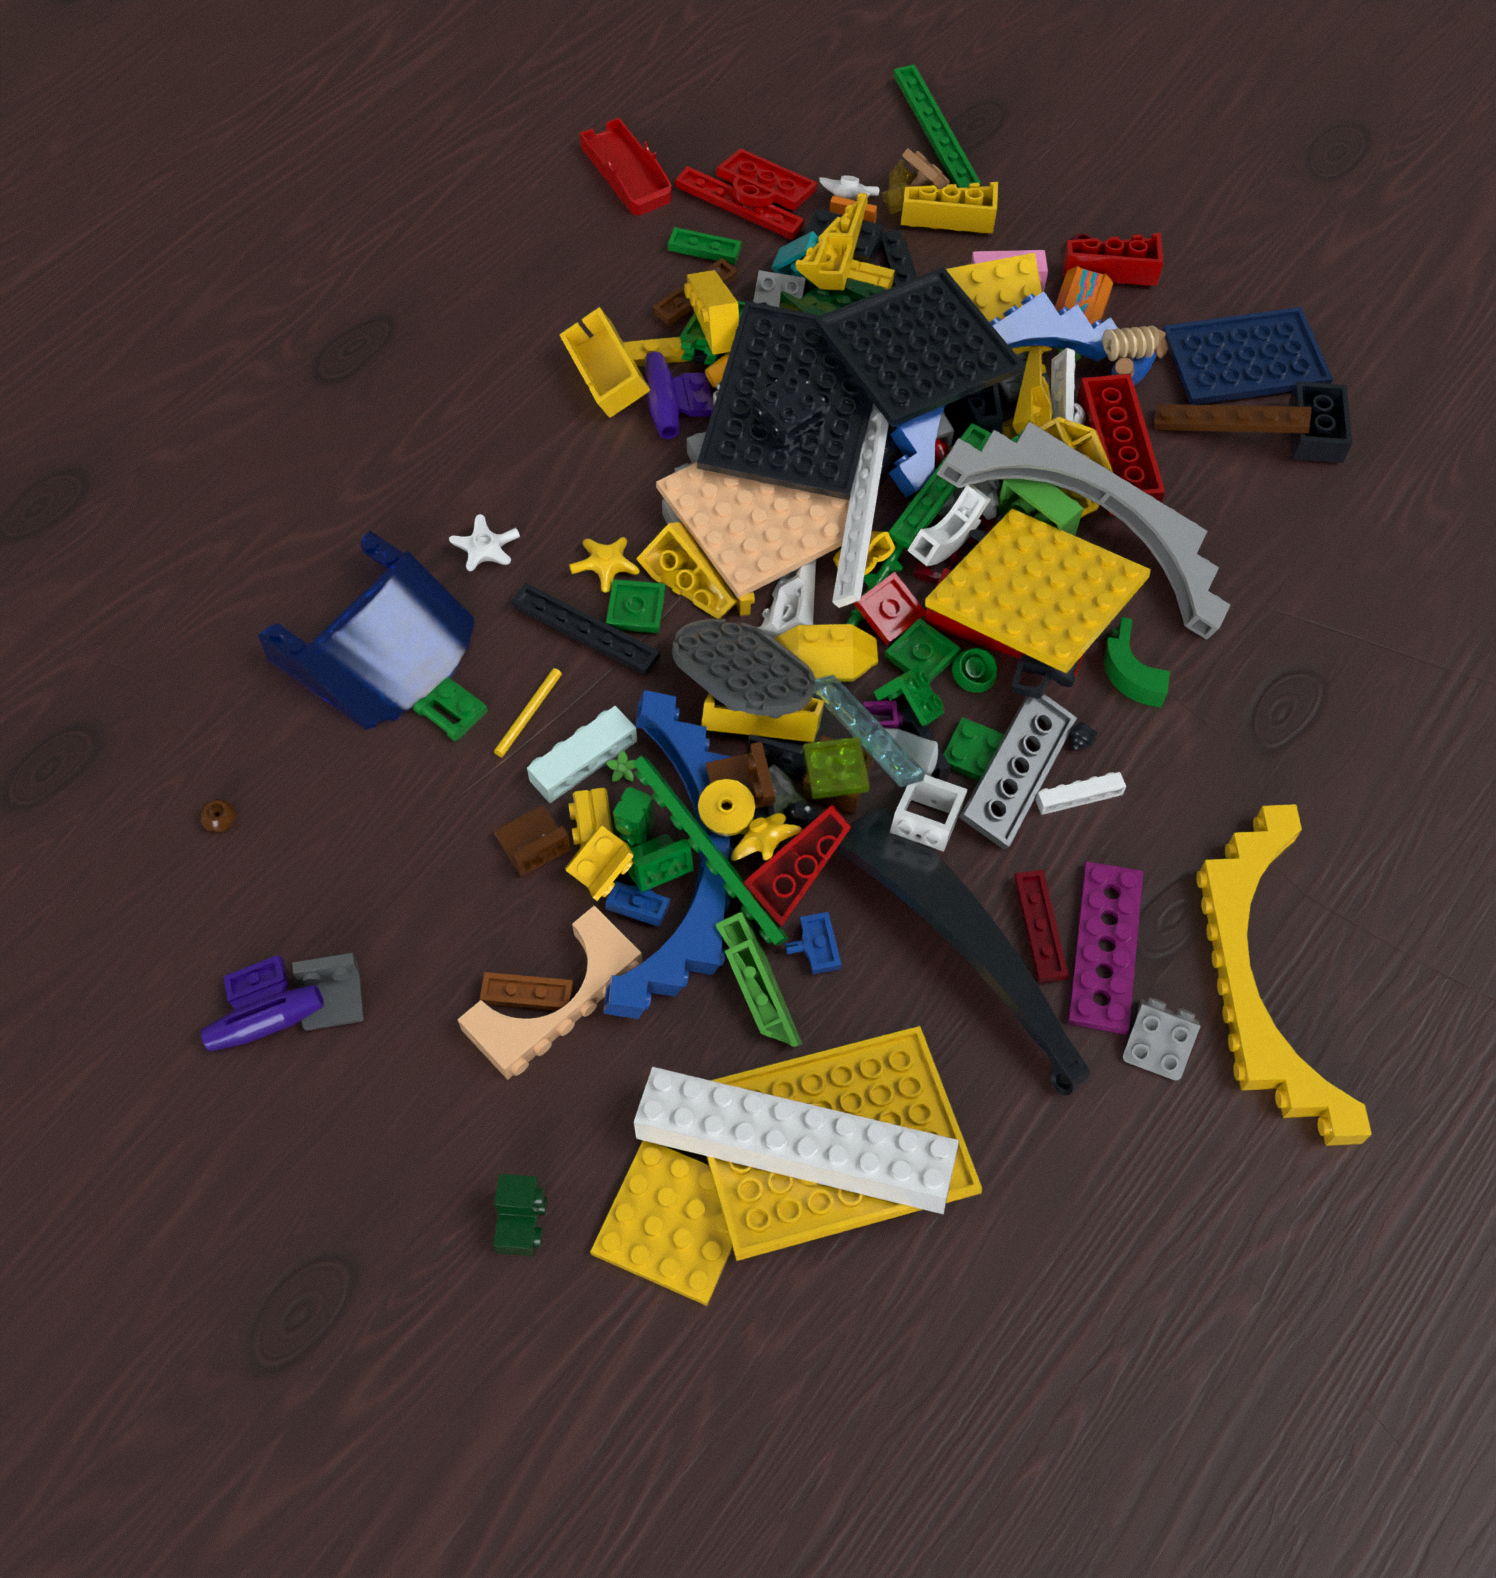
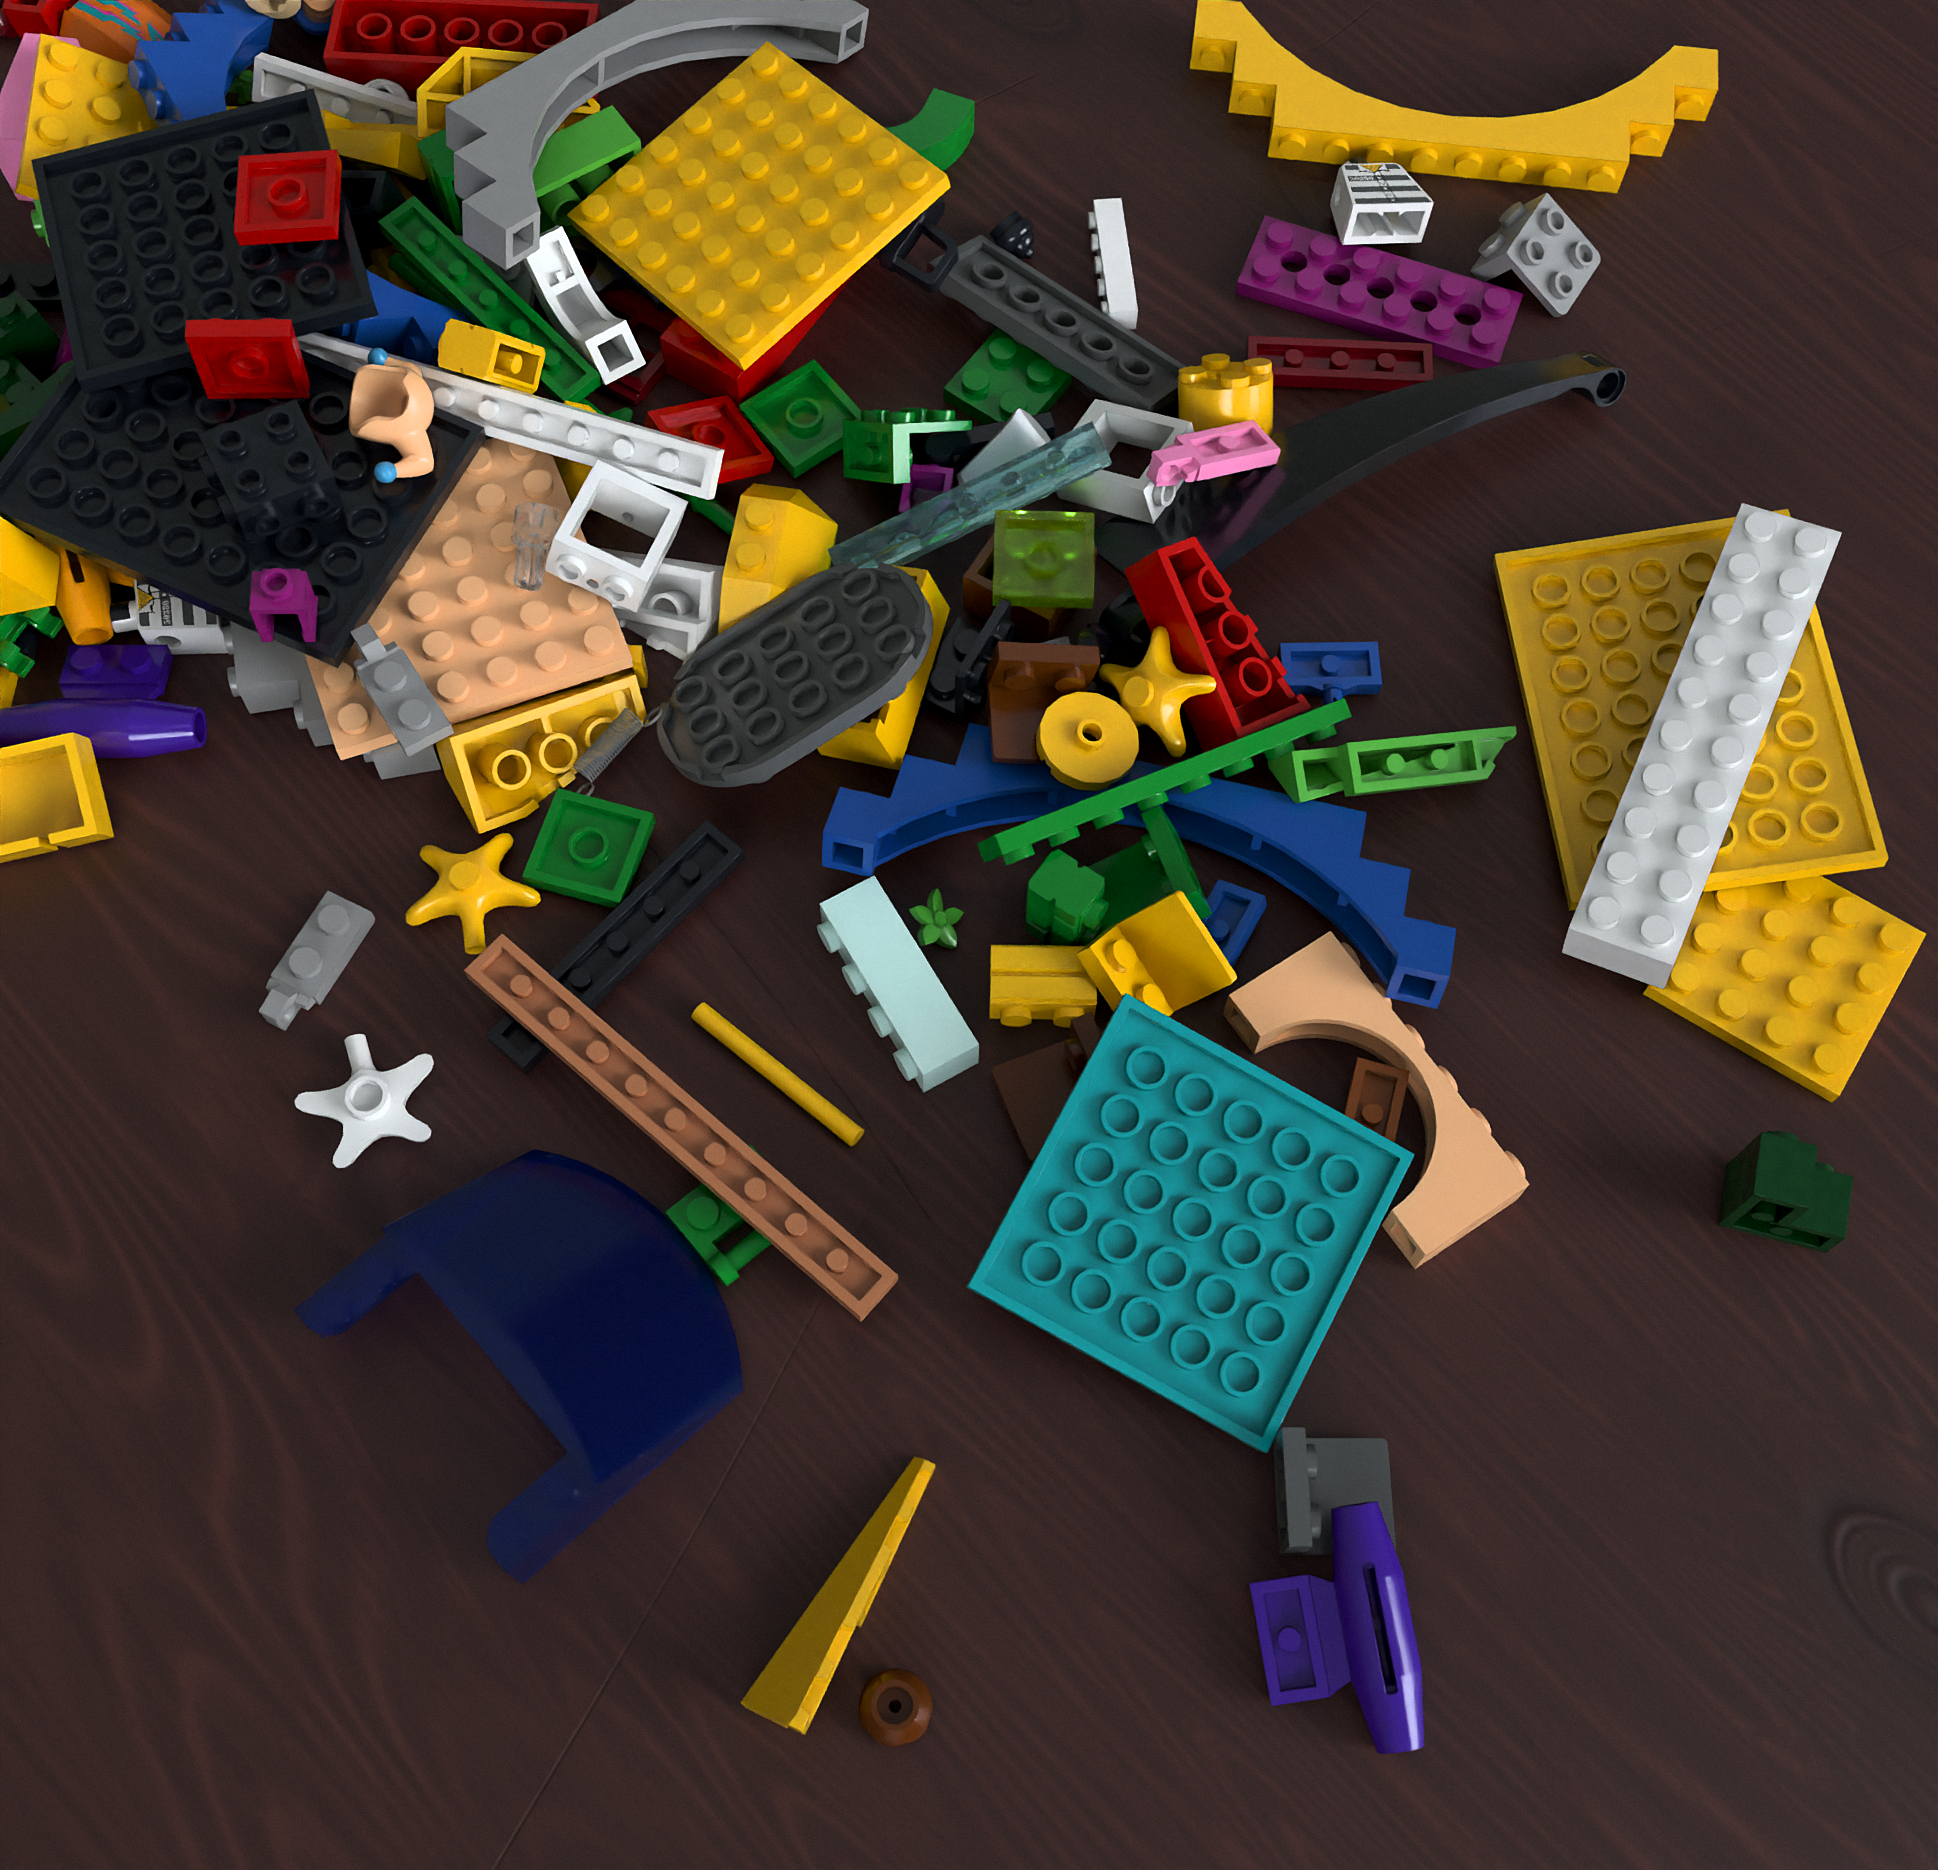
camera: 80 degrees left, 5 degrees up
green hat [952,648,998,693] -> none
none -> red plate [185,318,310,399]
none -> red plate [234,149,342,246]
none -> magenta window [249,568,318,642]
none -> light grey hinge [259,891,376,1031]
none -> light nougat piece [349,347,434,483]
none -> light grey hinge [350,622,454,757]
none -> yellow brick [437,318,546,395]
none -> nougat plate [464,934,898,1322]
none -> clear piece [511,502,560,591]
none -> white window [544,459,688,613]
none -> light grey piece [573,707,662,796]
none -> yellow wedge [740,1456,935,1735]
none -> teal plate [966,993,1415,1453]
none -> bright pink hinge [1146,420,1281,487]
none -> yellow brick [1177,353,1273,436]
none -> white torso [1330,157,1434,245]

